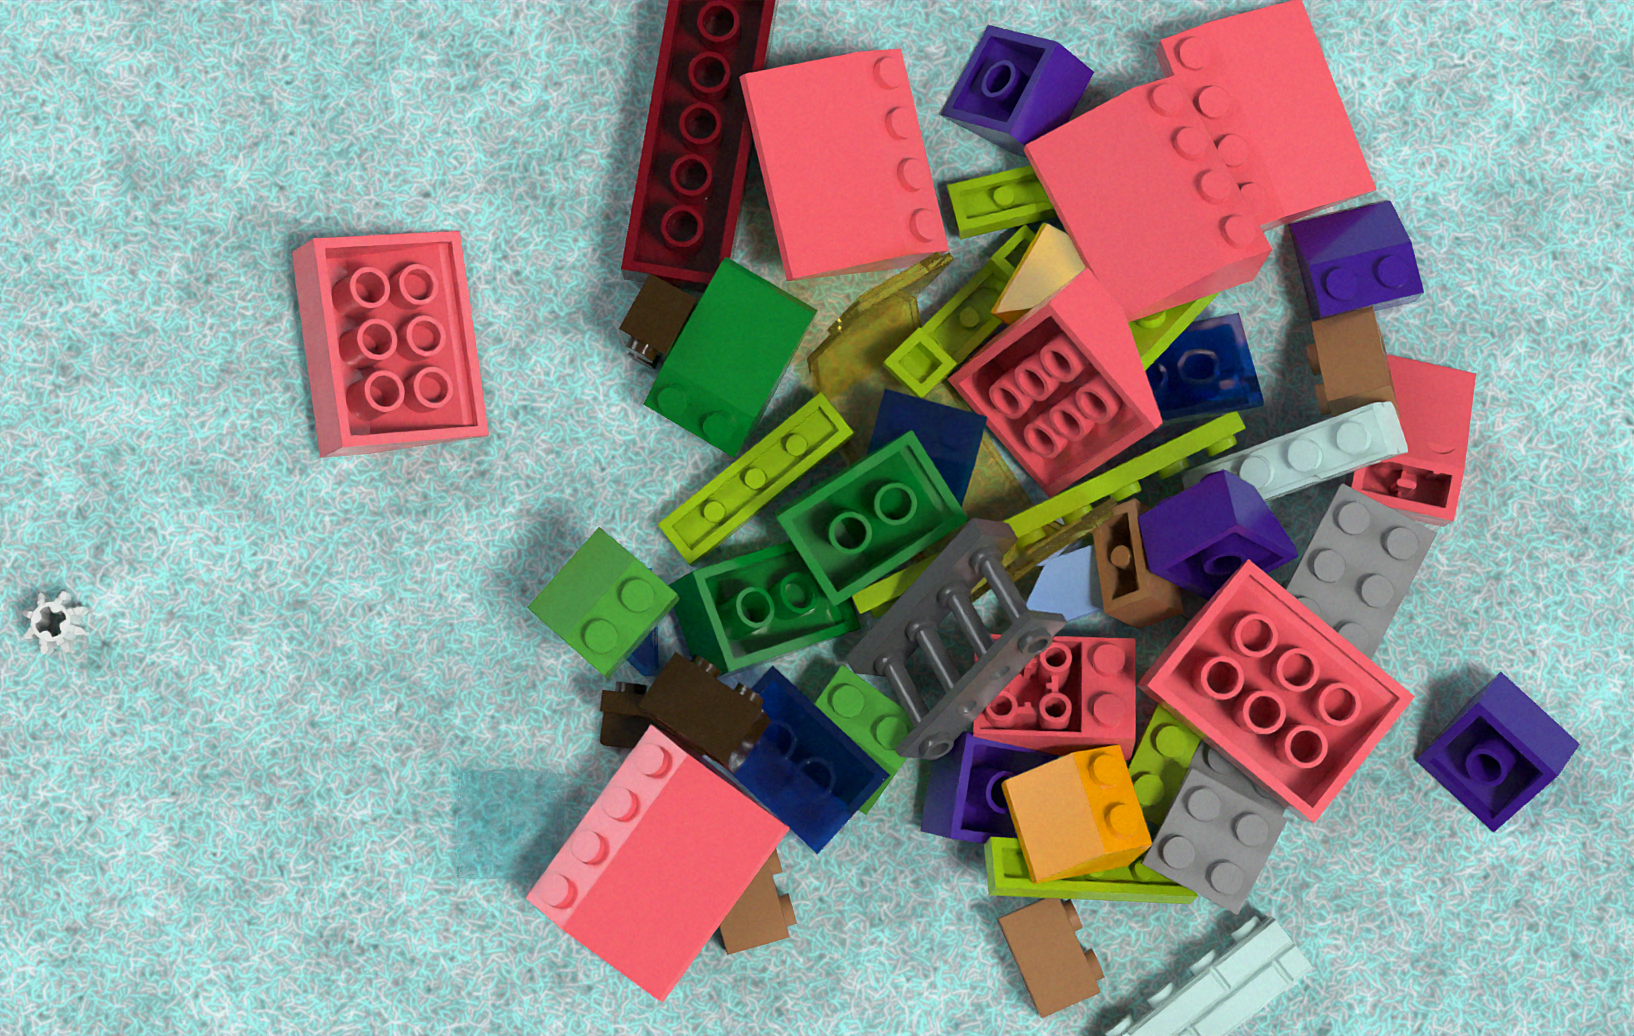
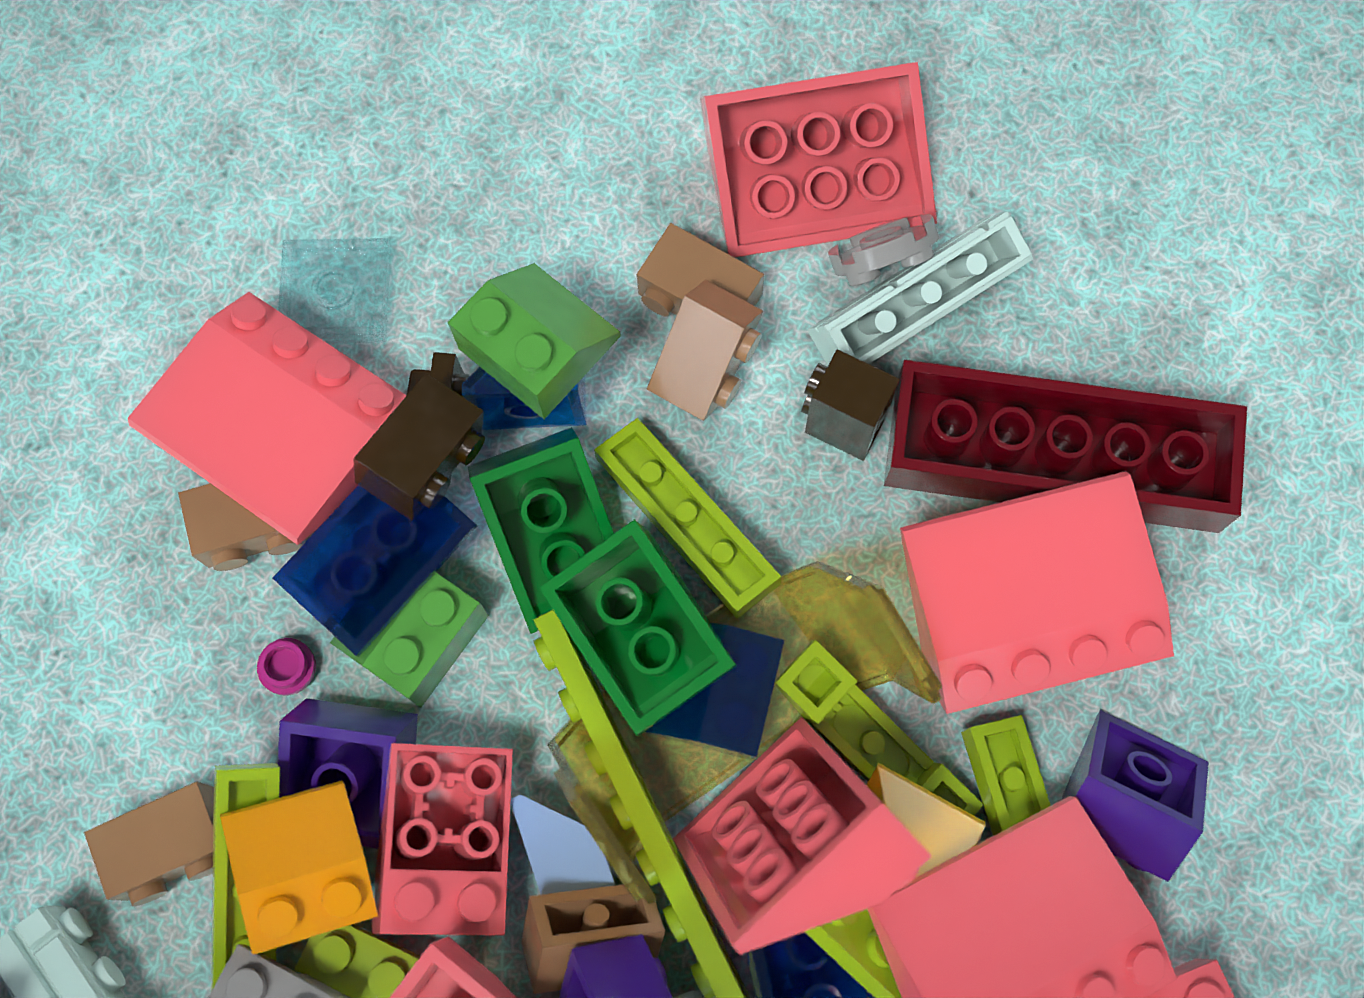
camera: 90 degrees right, 10 degrees down
green slope [643,257,818,458] -> none
dark grey fence [845,518,1067,760] -> none
none -> dark pink plate [257,638,316,696]
none -> medium nougat brick [636,222,764,316]
none -> brick [647,280,763,421]
none -> light aqua brick [808,211,1033,365]
none -> light grey plate [828,214,939,286]

